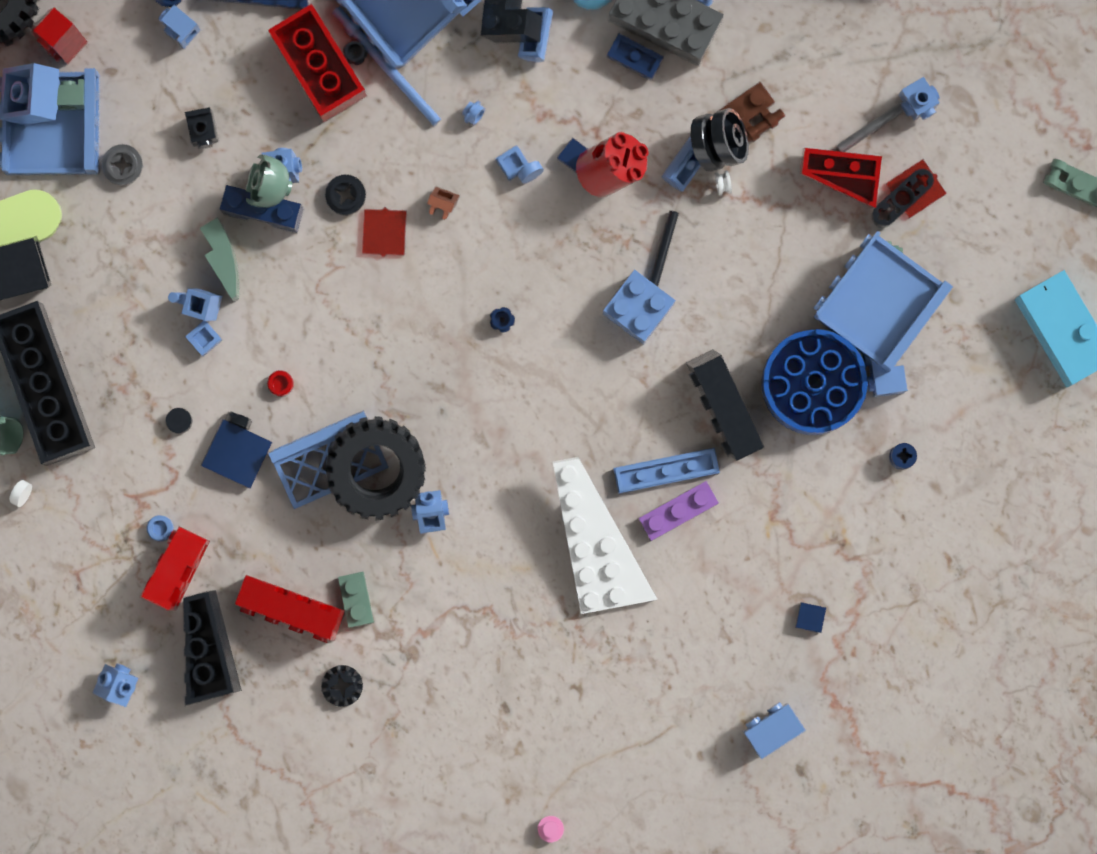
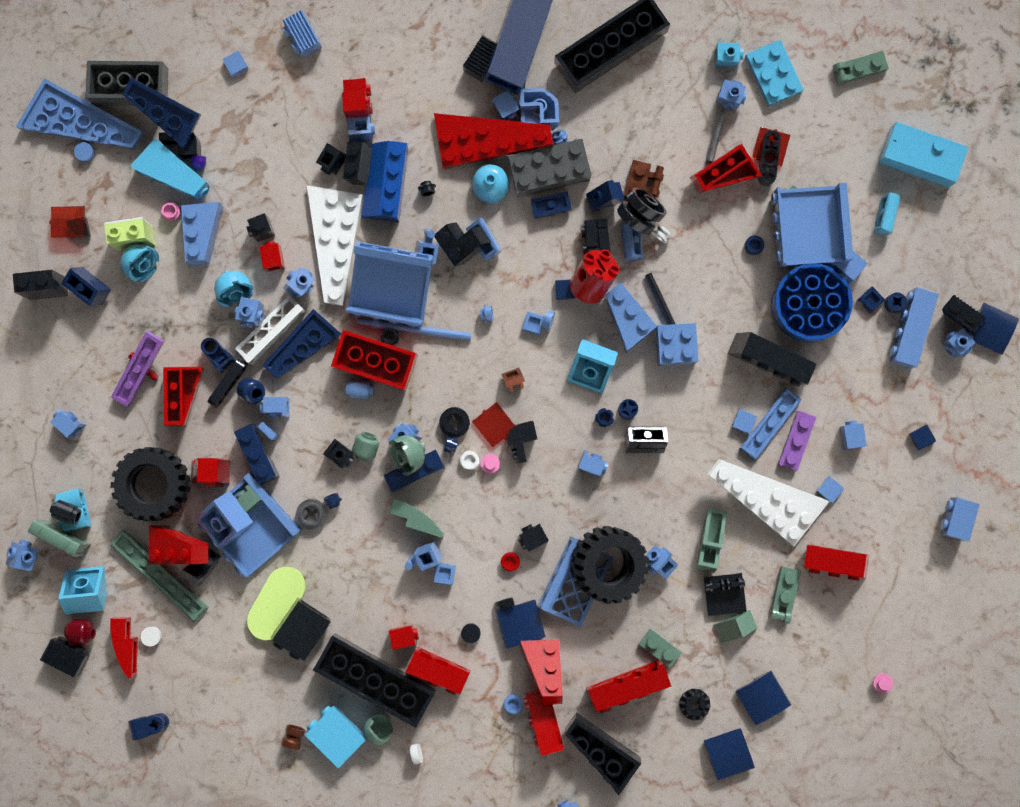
camera: 40 degrees left, 0 degrees up
none -> dark blue arch [234,424,280,485]
none -> medium blue tile [258,422,279,441]
none -> dark blue plate [323,493,342,509]
none -> medium blue brick [346,379,374,399]
none -> sand green head [352,432,379,462]
none -> red brick [389,624,419,650]
none -> red wedge [406,647,471,695]
none -> dark blue plate [443,436,458,455]
none -> white tile [460,451,479,470]
none -> bright pink plate [481,454,500,473]
none -> black brick [505,421,537,463]
none -> black brick [518,523,549,552]
none -> wedge [520,639,563,705]
none -> medium azure slope [567,339,618,394]
none -> medium blue brick [578,450,609,477]
none -> black brick [580,218,611,256]
none -> dark blue brick [586,180,625,212]
none -> medium blue wedge [604,282,657,353]
none -> dark blue wheel [618,399,638,419]
none -> black brick [624,427,668,453]
none -> sand green slope [696,508,727,573]
none -> black hinge [703,573,747,616]
none -> dark blue slope [704,728,755,781]
none -> sand green slope [714,610,757,643]
none -> medium azure brick [715,42,744,67]
none -> medium blue tile [732,409,757,434]
none -> dark blue slope [735,671,791,726]
none -> dark blue tile [744,235,764,255]
none -> medium azure plate [745,39,804,107]
none -> sand green plate [770,566,801,624]
none -> red wedge [804,545,870,581]
none -> medium blue tile [816,476,844,503]
none -> medium blue brick [840,421,867,450]
none -> dark blue tile [857,286,885,313]
none -> medium azure brick [874,192,900,235]
none -> medium blue brick [889,287,939,369]
none -> medium blue brick [941,328,975,358]
none -> black brick [942,295,986,335]
none -> dark blue slope [971,302,1019,355]

